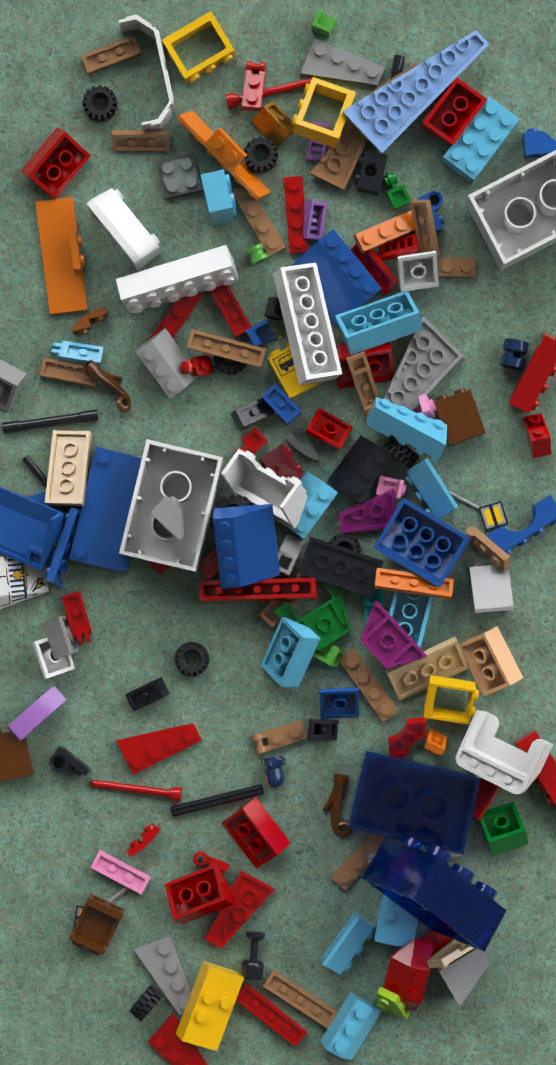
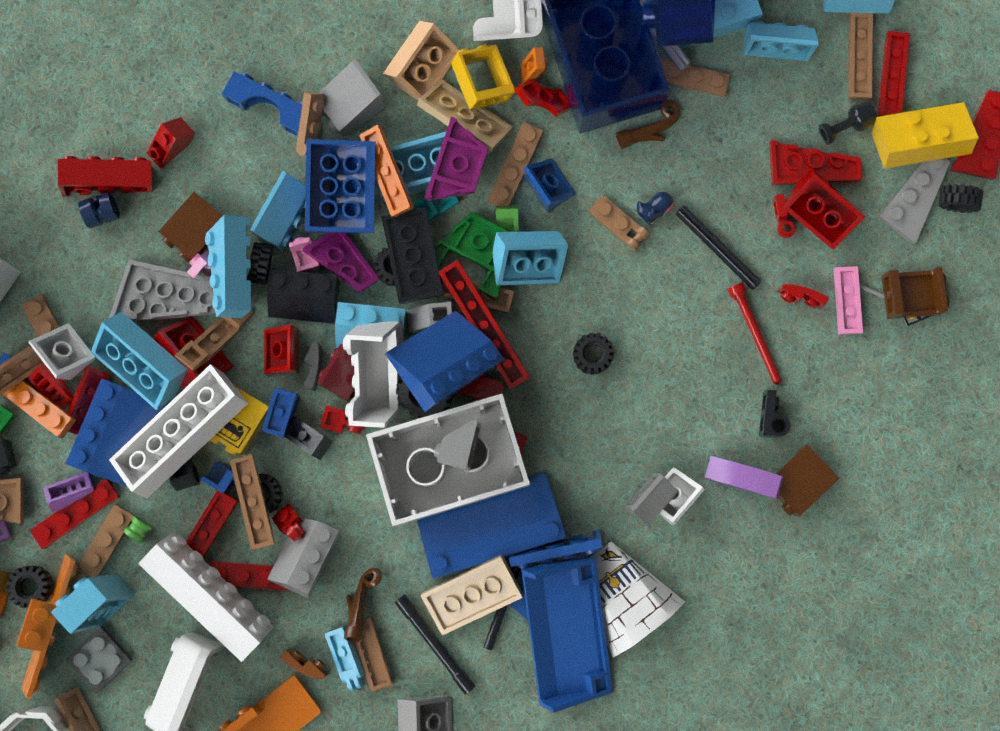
camera: 115 degrees left, 5 degrees down
red hinge [61,591,92,645] -> none
red wing [116,723,202,775] -> none
black plate [125,677,170,712] -> none
red slope [222,797,291,868] -> none
black slope [307,718,339,740] -> none
piece [449,491,508,531] -> none

